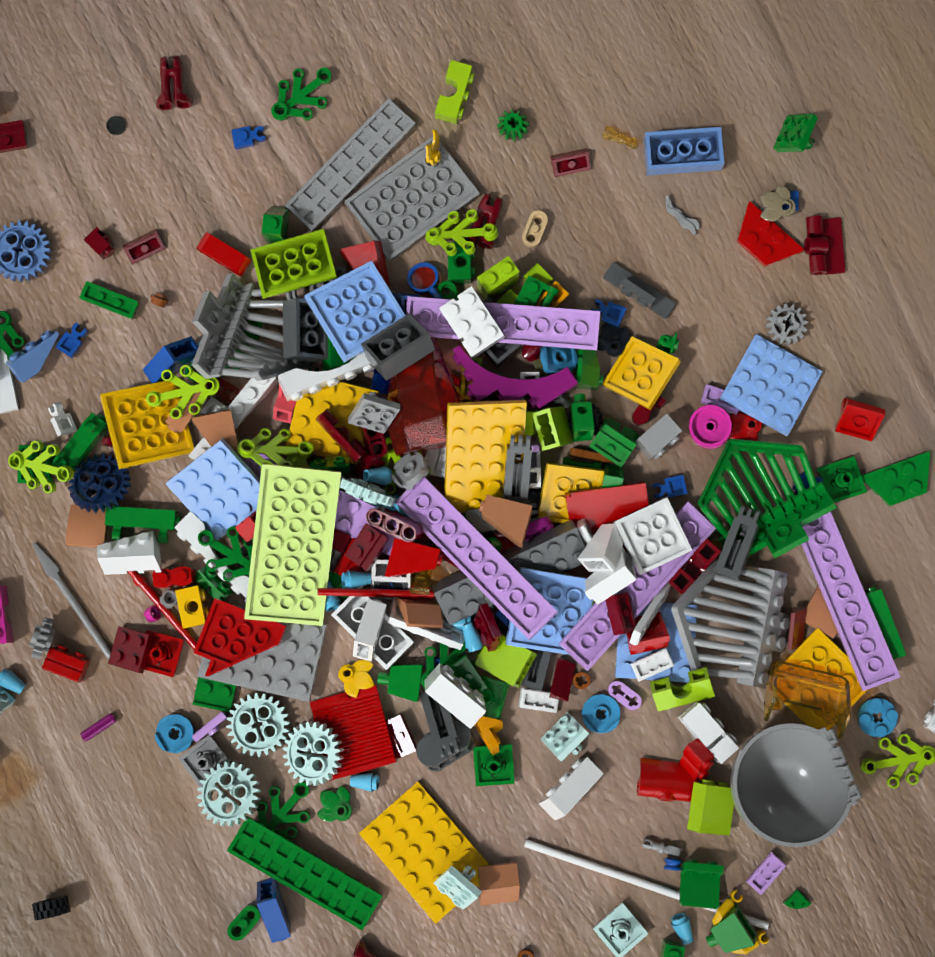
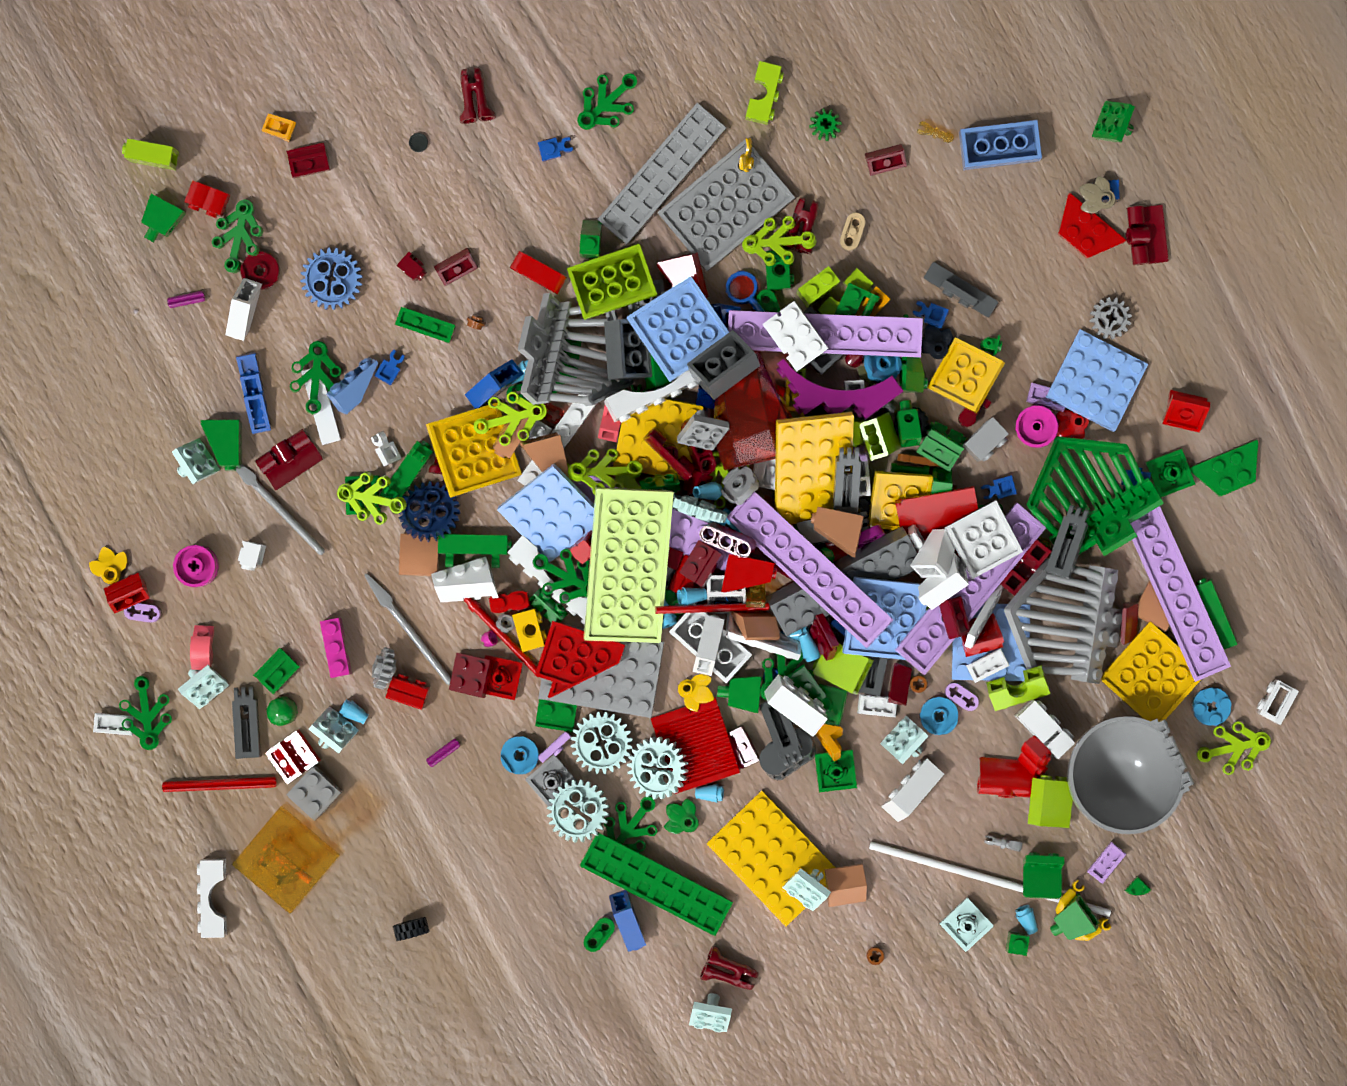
camera: 10 degrees left, 5 degrees up
blue bush [664,858,682,871] -> none
light grey hair [665,195,699,236] -> none
clear yellow windscreen [764,661,851,739] -> none

